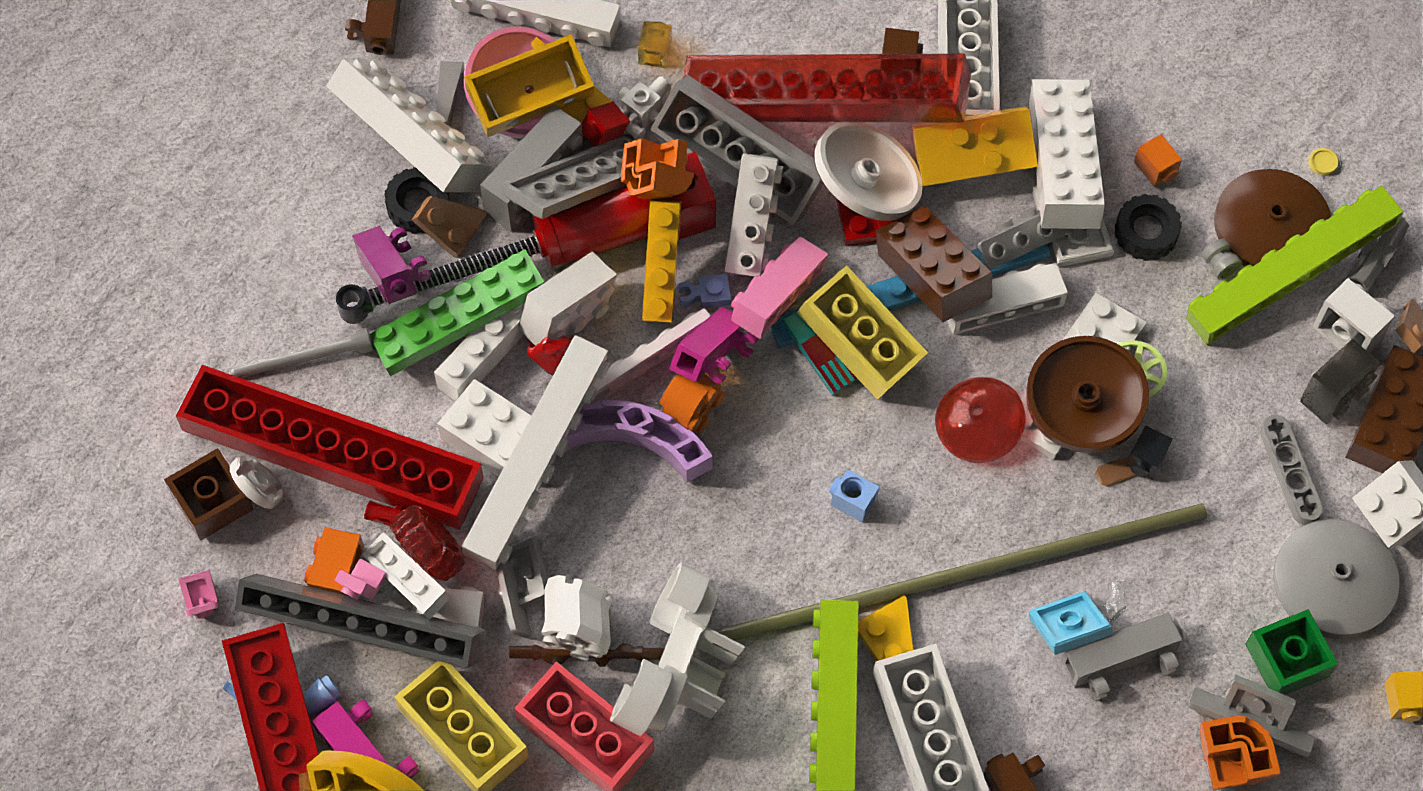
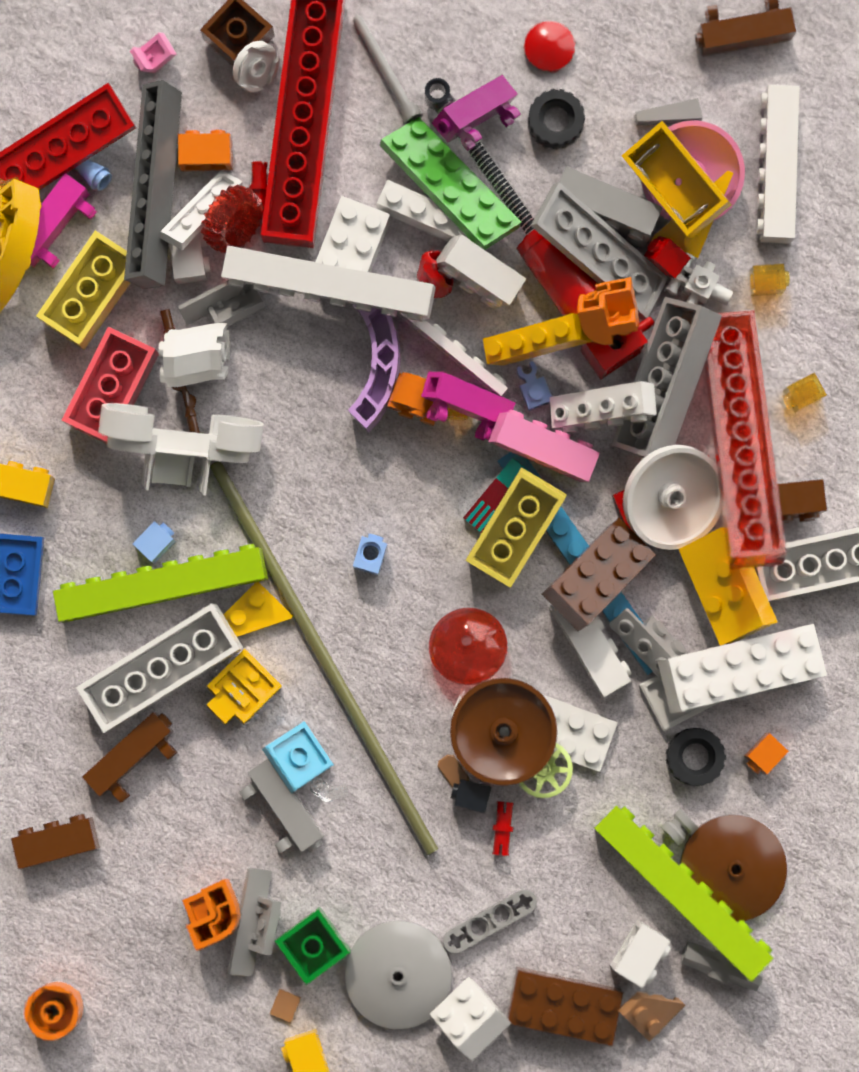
camera: 75 degrees right, 20 degrees up
white brick [326,58,491,192] -> none
bright pink bracket [334,559,386,600] -> none
medium nougat wing [412,196,488,257] -> none
clear smoke brick [1300,338,1380,425] -> none
light yellow piece [1309,148,1339,175] -> none
none -> light blue brick [133,521,176,564]
none -> yellow piece [207,649,282,725]
none -> medium nougat piece [269,989,301,1023]
none -> red pin [492,801,514,856]
none -> red dish [524,21,575,73]
none -> clear yellow brick [782,372,827,413]

